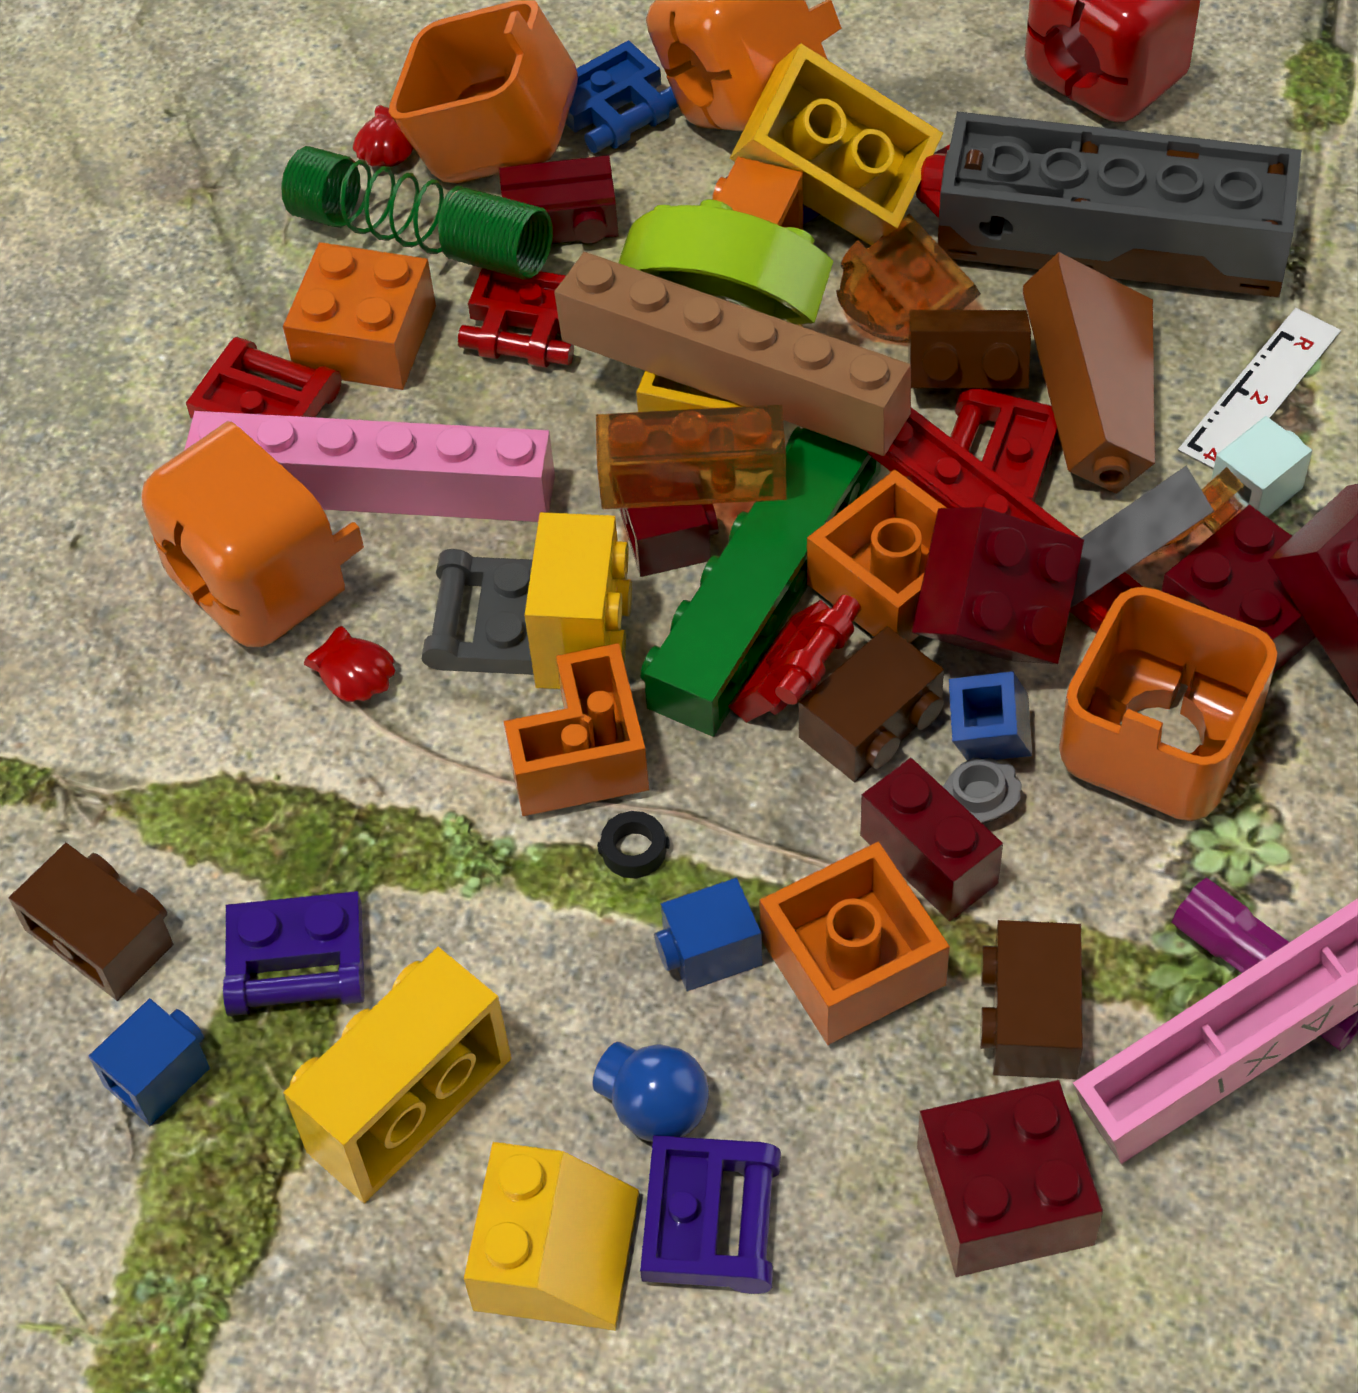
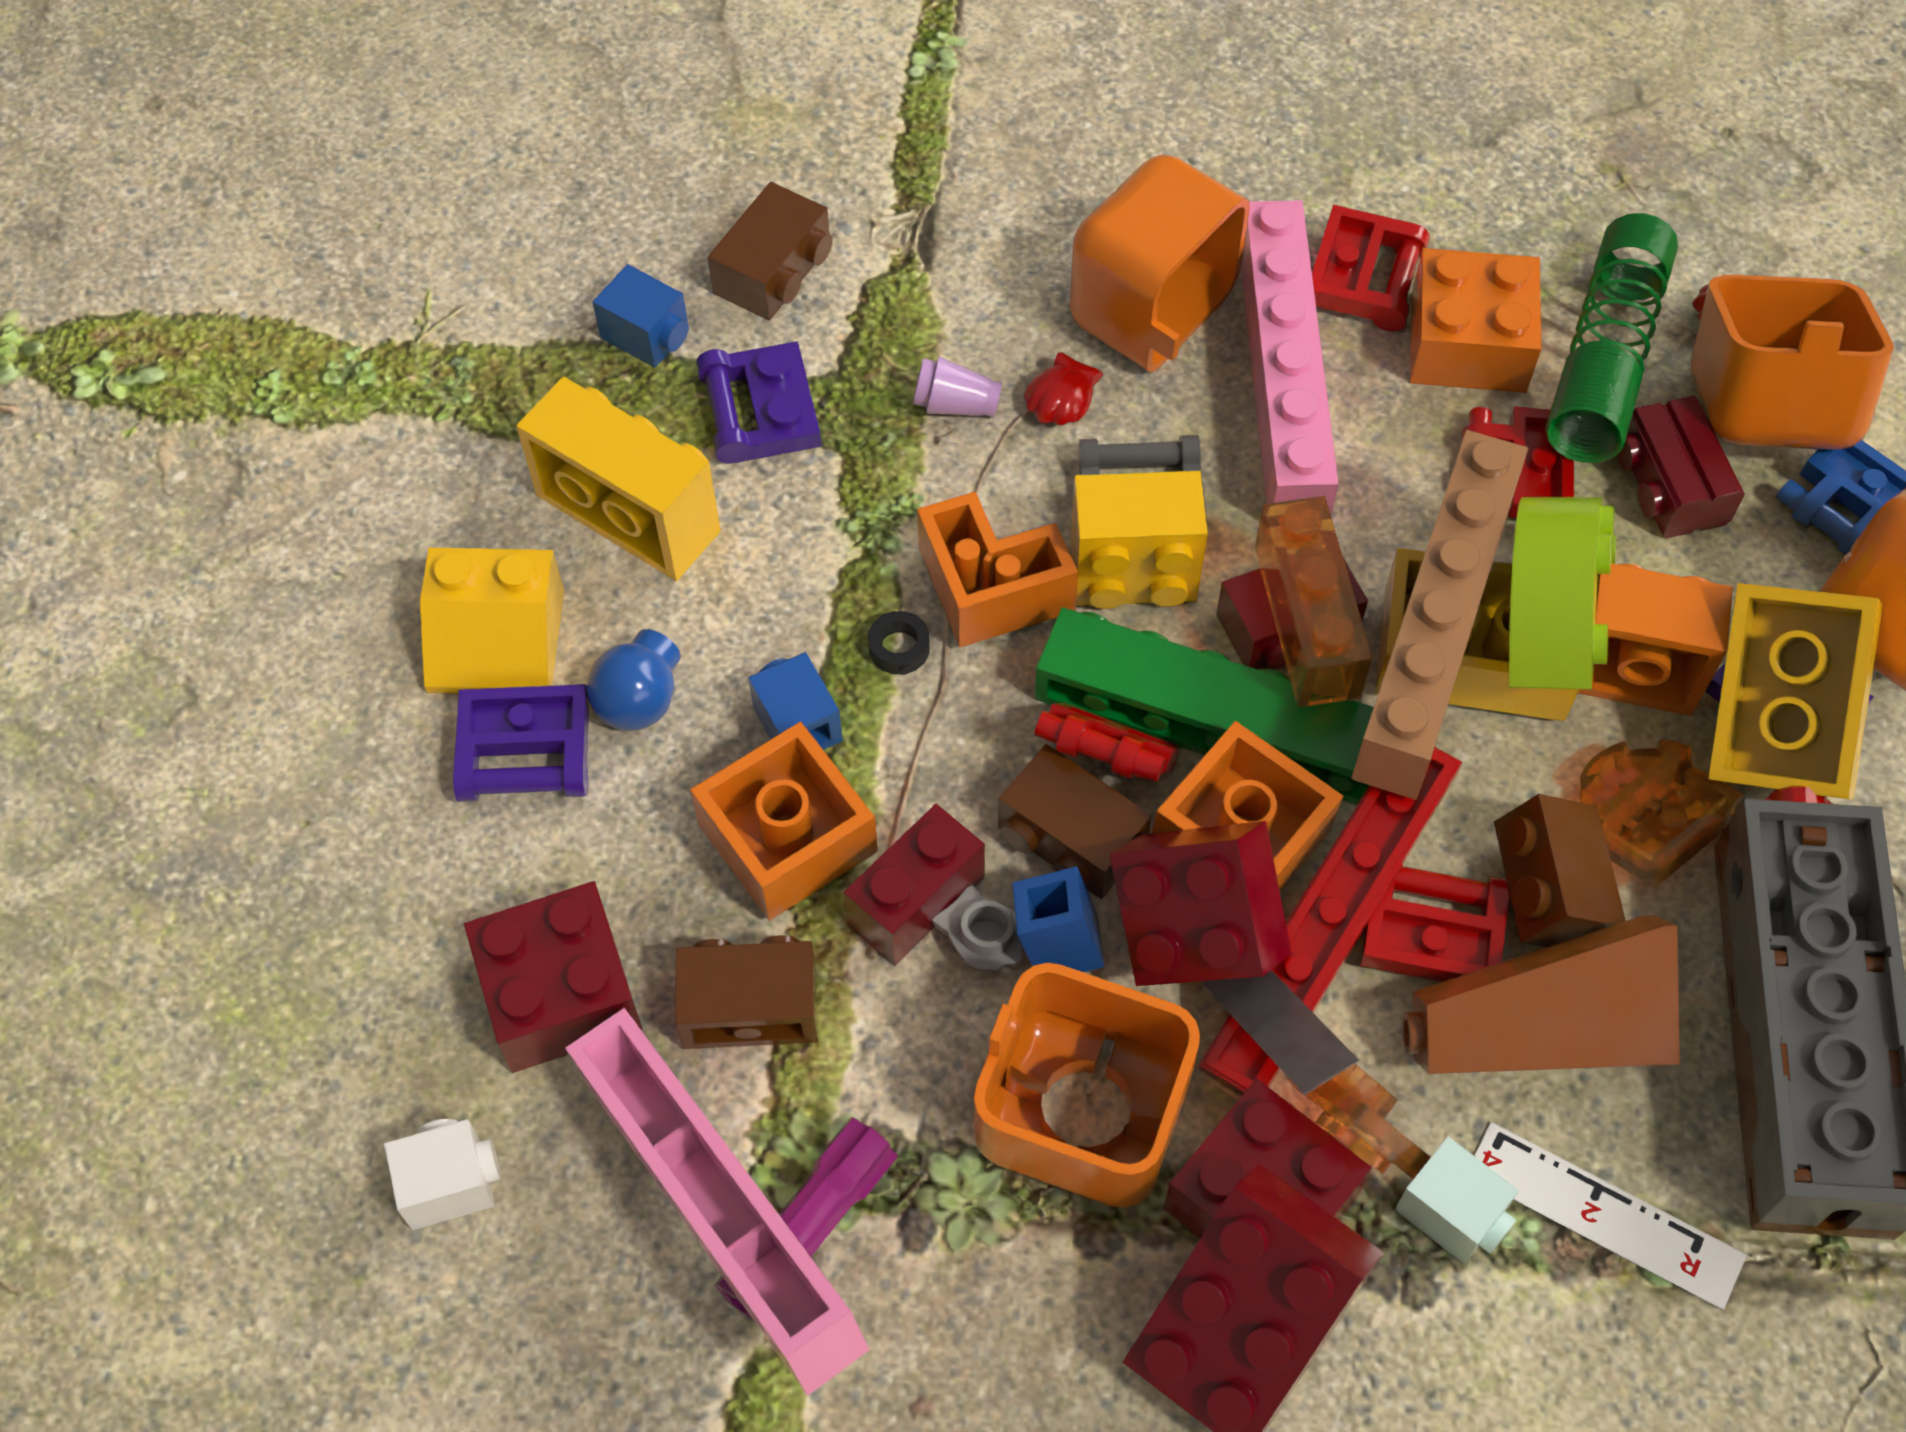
camera: 80 degrees right, 5 degrees up
none -> white brick [384,1119,501,1231]
none -> lavender cone [913,356,1002,417]

